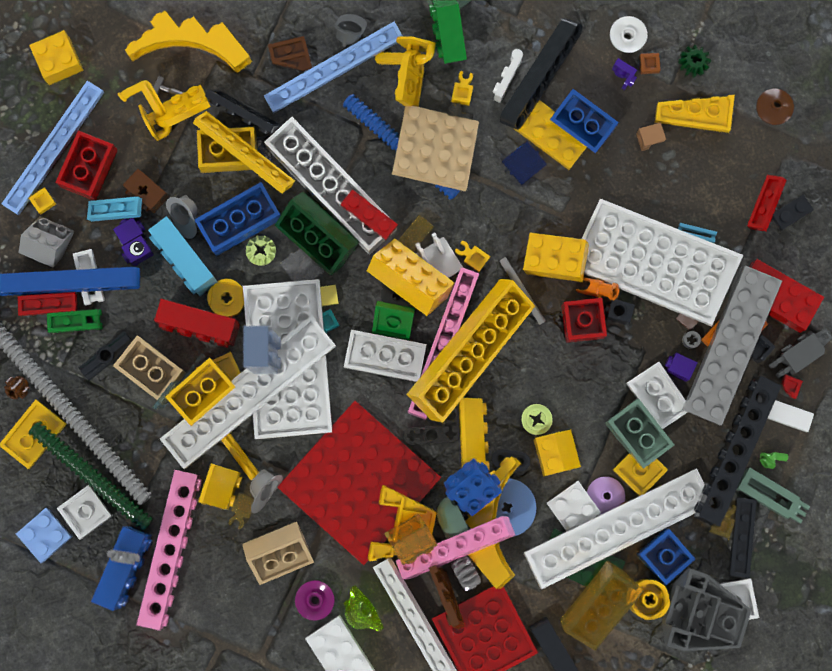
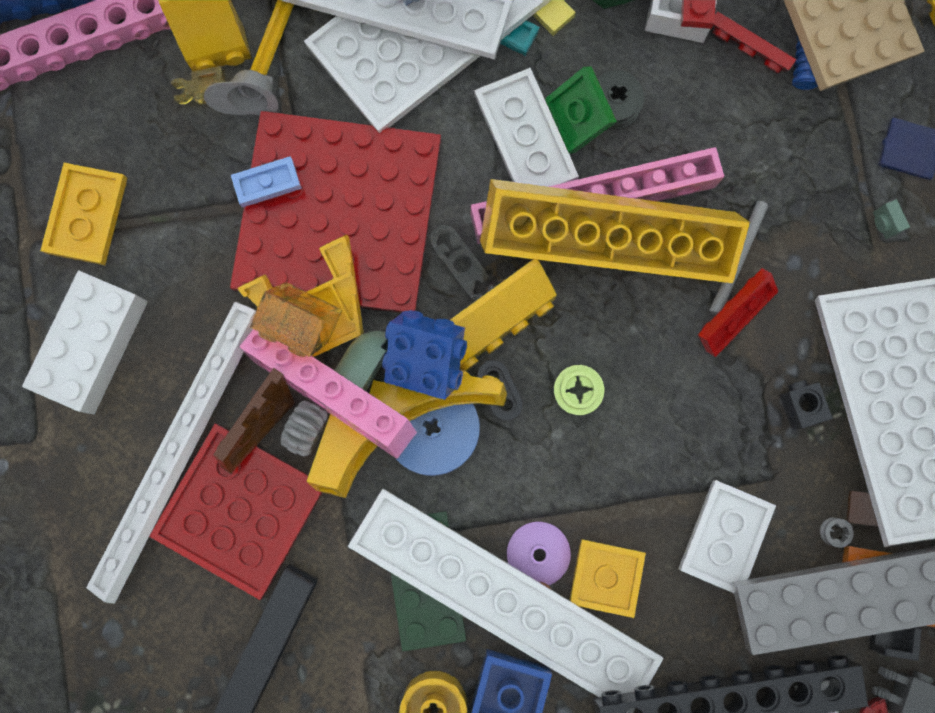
camera: 60 degrees right, 0 degrees up
tan slope [242,522,314,585] -> none
magenta dish [295,580,334,621] -> none
clear neon green hat [344,585,384,631] -> none
yellow brick [367,239,455,316] -> none
clear yellow plate [398,215,434,252] -> none
white plate [415,232,463,278] -> none
yellow plate [455,241,490,273] -> none
yellow brick [523,233,589,282] -> none
yellow slope [534,430,581,477] -> none
white plate [547,481,601,531] -> none
clear yellow slope [560,561,644,651] -> none
red brick [561,298,607,343] -> none
orange piece [576,277,619,300] -> none
sand green slope [605,398,674,469] -> none
dark purple brick [665,353,698,382] -> none
none -> yellow plate [40,163,128,266]
none -> light blue plate [231,156,302,207]
none -> red plate [698,268,779,357]
none -> red plate [712,11,796,74]
none -> sand green plate [873,199,910,239]

